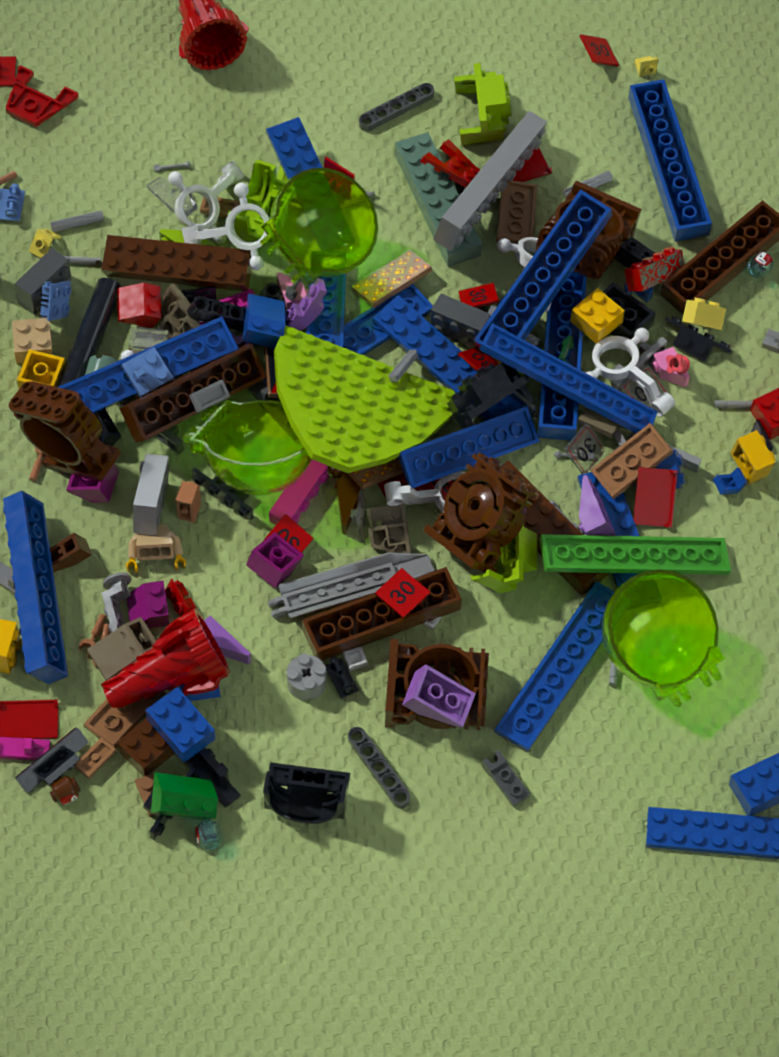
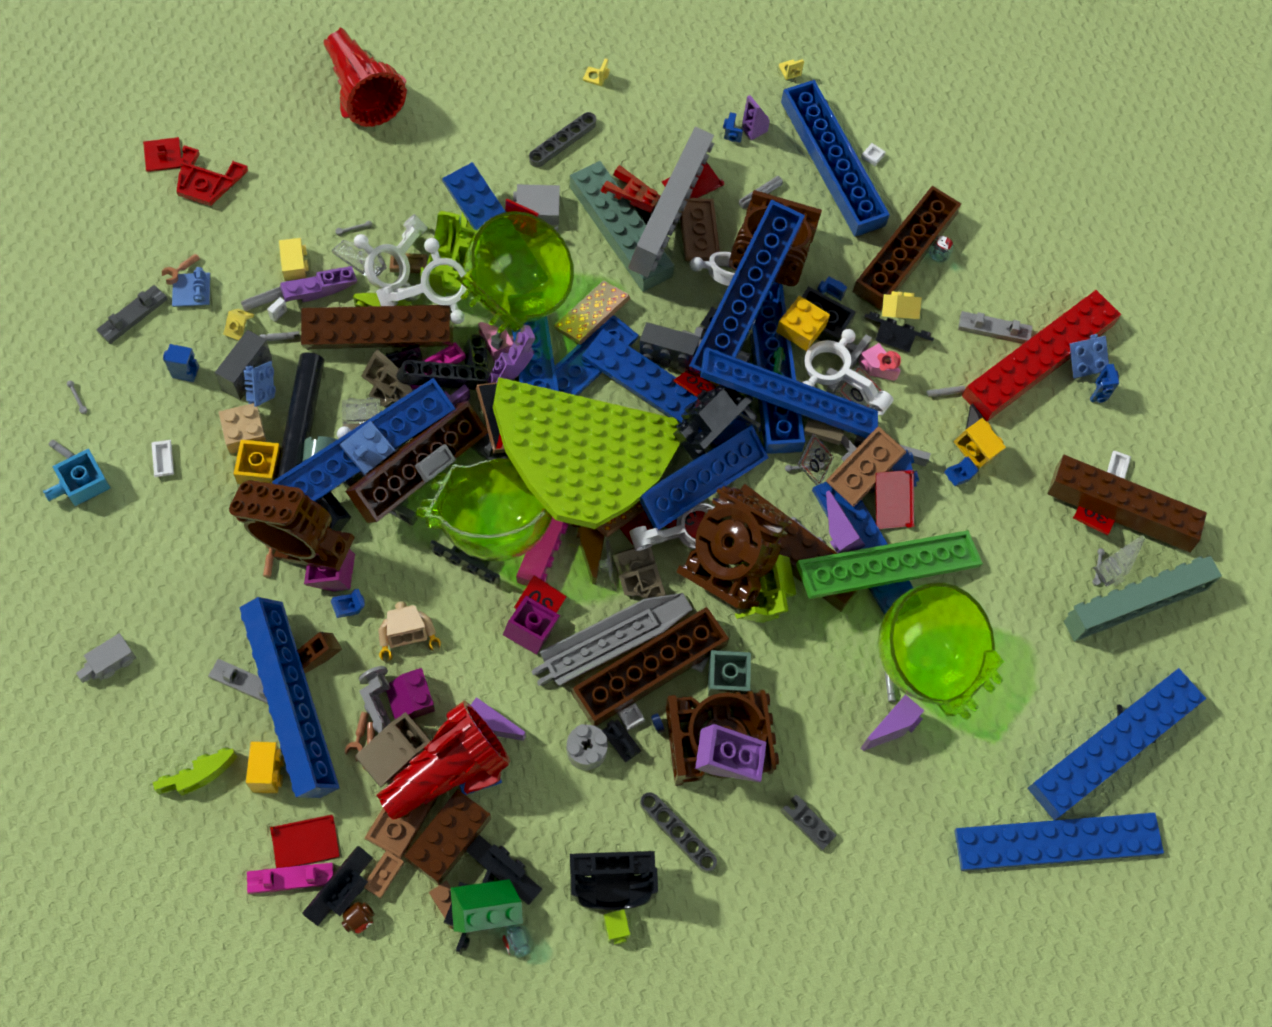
camera: 15 degrees left, 5 degrees up
red slope [118,283,161,328] -> none
light grey brick [133,454,169,536] -> none
blue brick [146,687,216,763] -> none
red hinge [165,579,197,616] -> none
nougat brick [175,481,201,523] -> none
blue slope [242,293,285,349] -> none
red piece [375,568,430,618] -> none
light grey axle [388,349,418,383] -> none
lime piece [454,63,512,146] -> none
red piece [458,282,499,308] -> none
blue plate [494,581,630,752] -> none
red piece [579,34,619,67] -> none
black brick [615,237,655,268] -> none
red brick [624,247,685,291] -> none
none -> white tile [267,297,287,322]
none -> light yellow brick [279,238,309,281]
none -> medium lavender slope [280,266,357,303]
none -> blue bracket [331,589,365,618]
none -> light grey brick [513,184,560,225]
none -> light yellow bracket [583,58,610,86]
none -> lime brick [603,909,630,945]
none -> dark blue tile [651,713,666,734]
none -> sand green brick [708,650,751,696]
none -> blue bracket [723,112,743,143]
none -> medium lavender slope [741,95,770,140]
none -> medium lavender slope [860,694,924,751]
none -> white tile [861,143,886,166]

